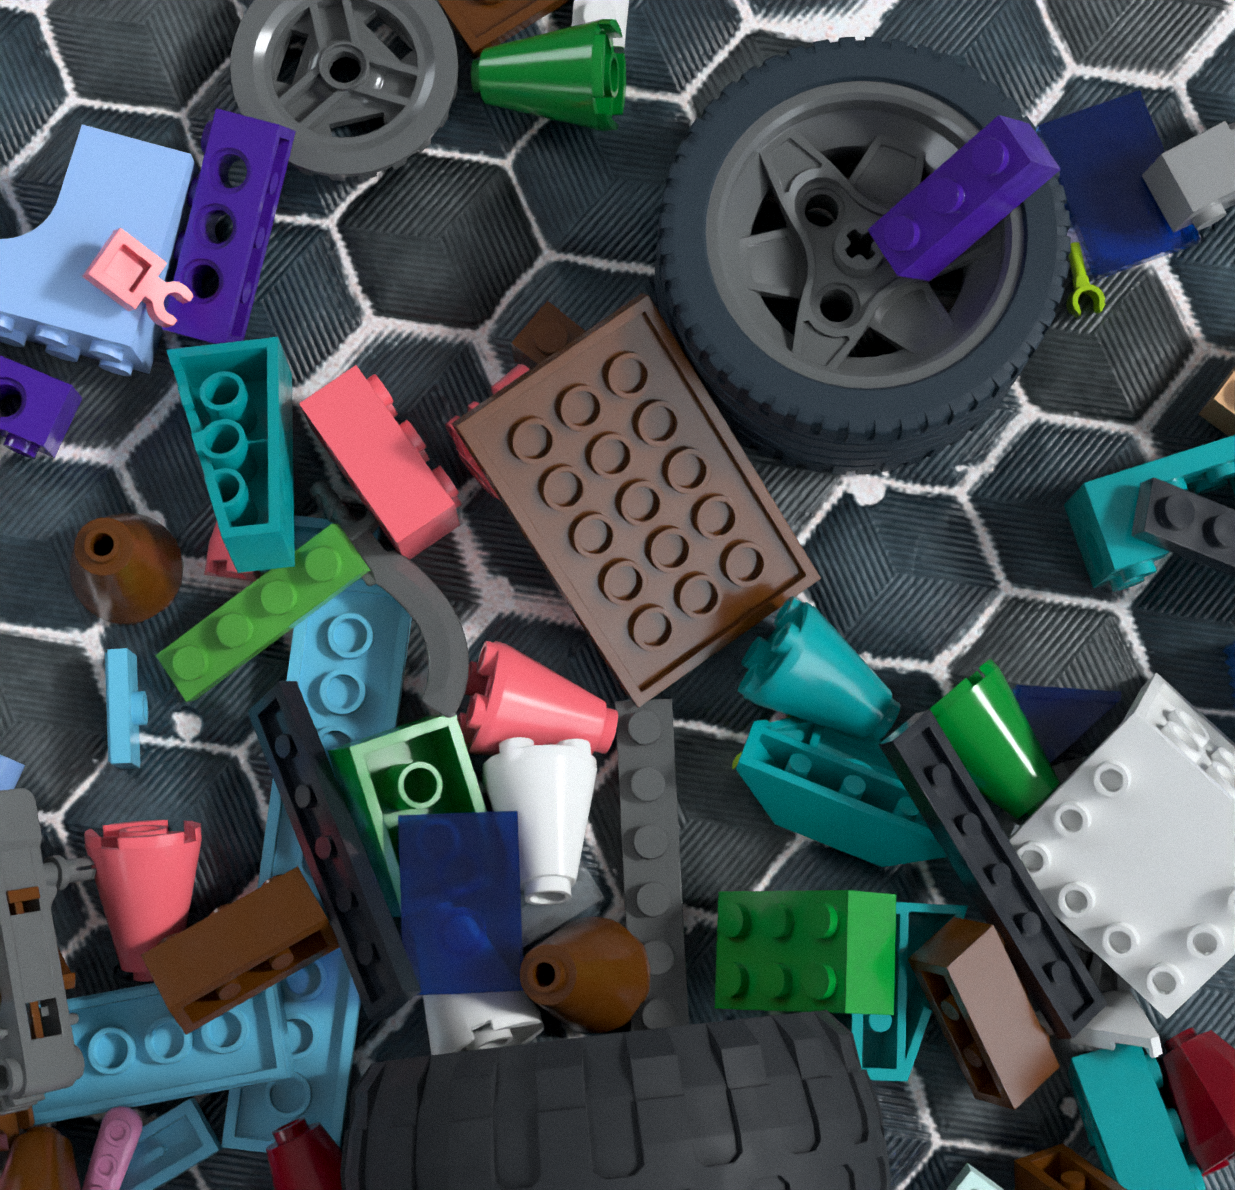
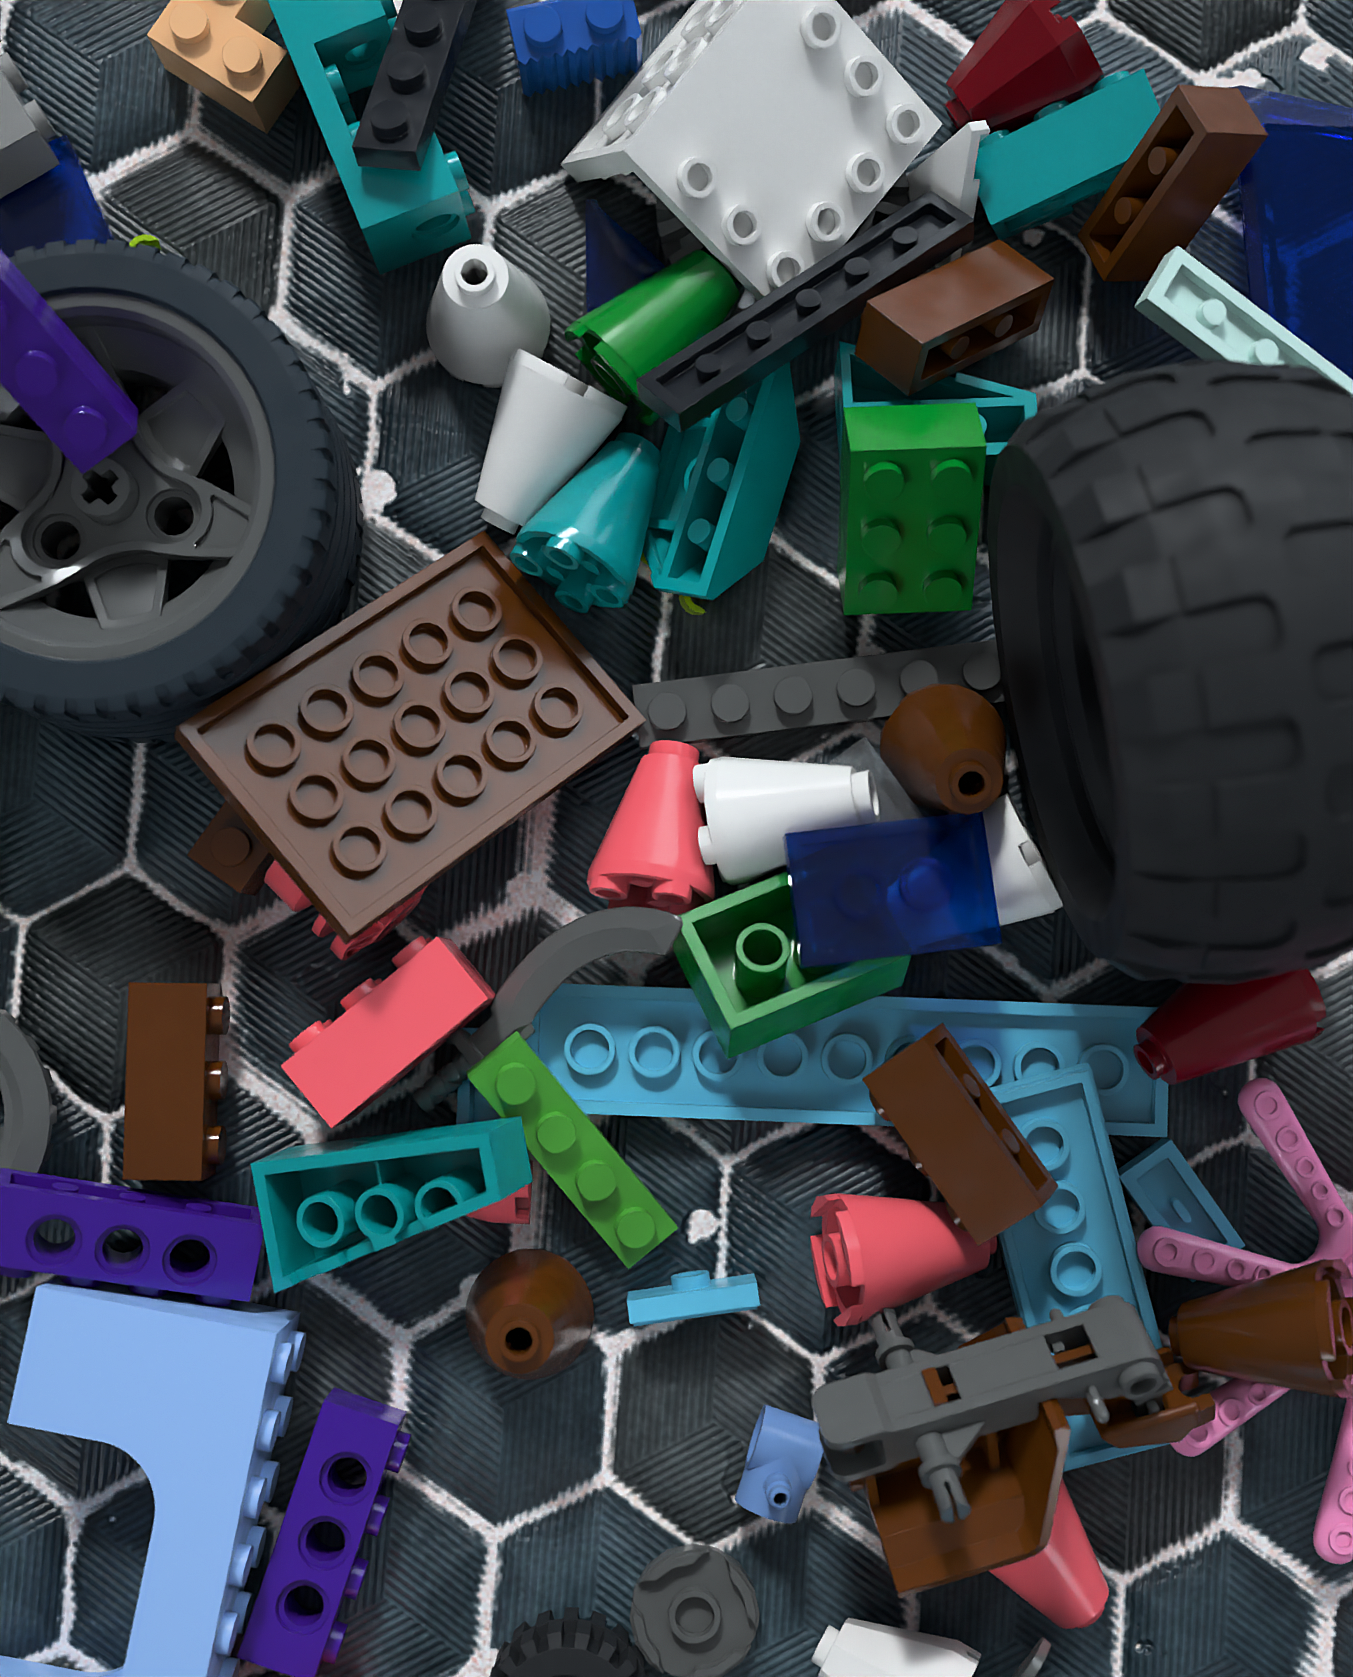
camera: 95 degrees left, 5 degrees up
plate [82,228,194,327] -> none
black plate [247,681,422,1021] -> none
none -> reddish brown brick [122,982,230,1181]
none -> white cone [426,244,550,388]
none -> white cone [475,347,627,534]

